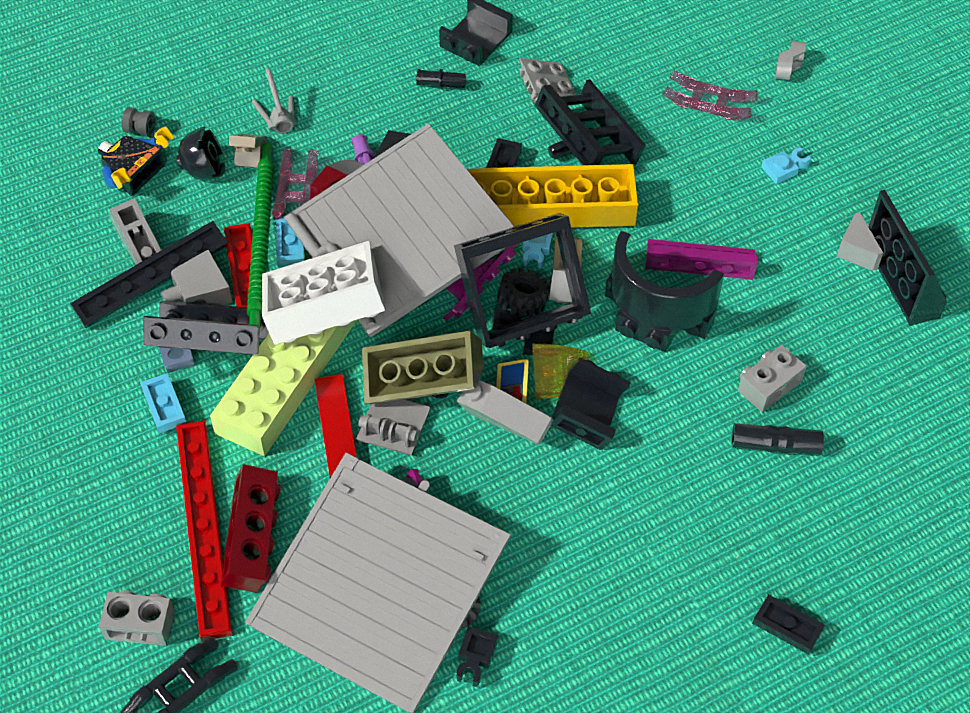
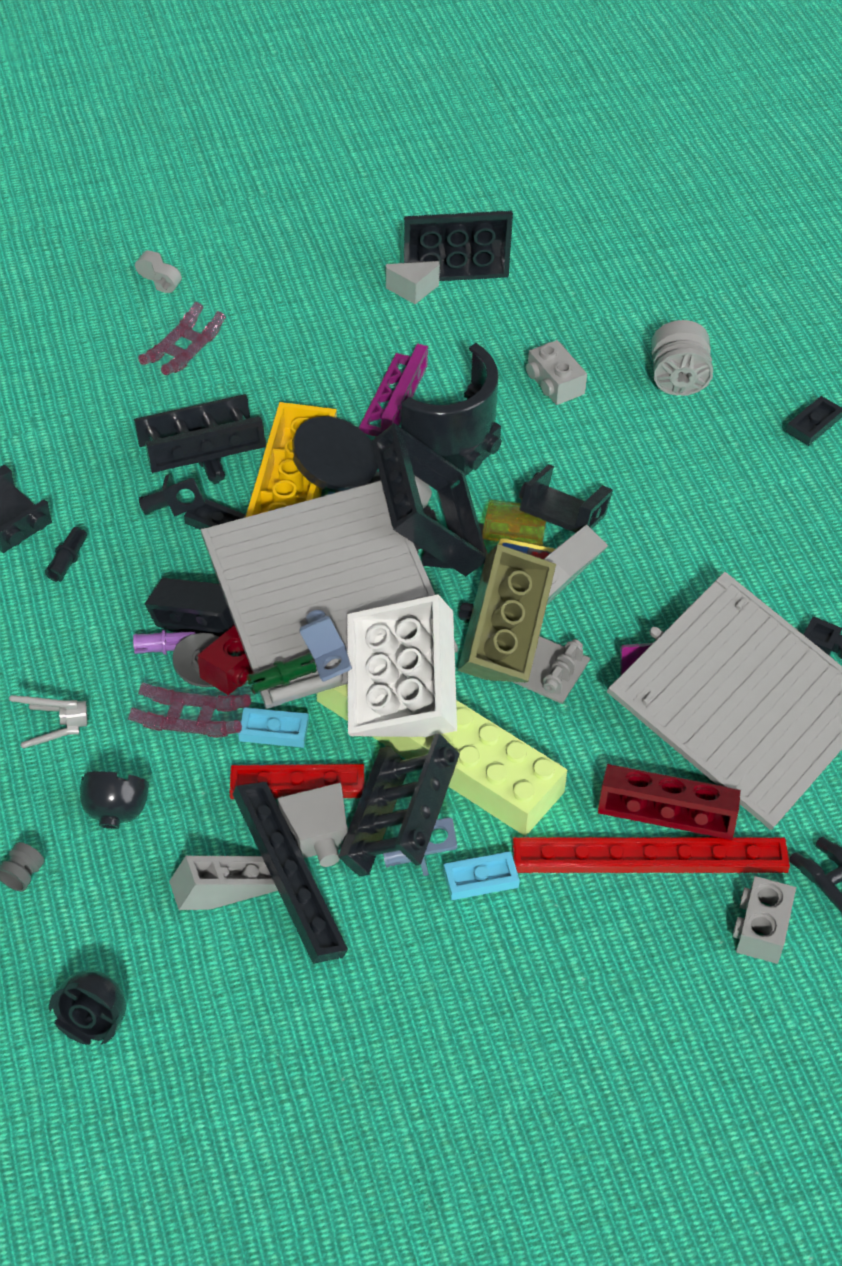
camera: 80 degrees left, 5 degrees down
torso [98,127,174,197] -> none
slope [229,134,267,167] -> none
green hose [247,143,274,336] -> none
red tile [314,374,357,478] -> none
light grey hinge [519,58,576,105] -> none
black axle [731,423,824,455] -> none
medium azure plate [761,147,811,184] -> none
none -> black cylinder [48,970,126,1045]
none -> black bracket [139,474,205,516]
none -> dark green pin [247,652,317,695]
none -> black tile [292,416,378,491]
none -> sand blue bracket [299,610,352,682]
none -> light grey wheel [651,320,713,396]

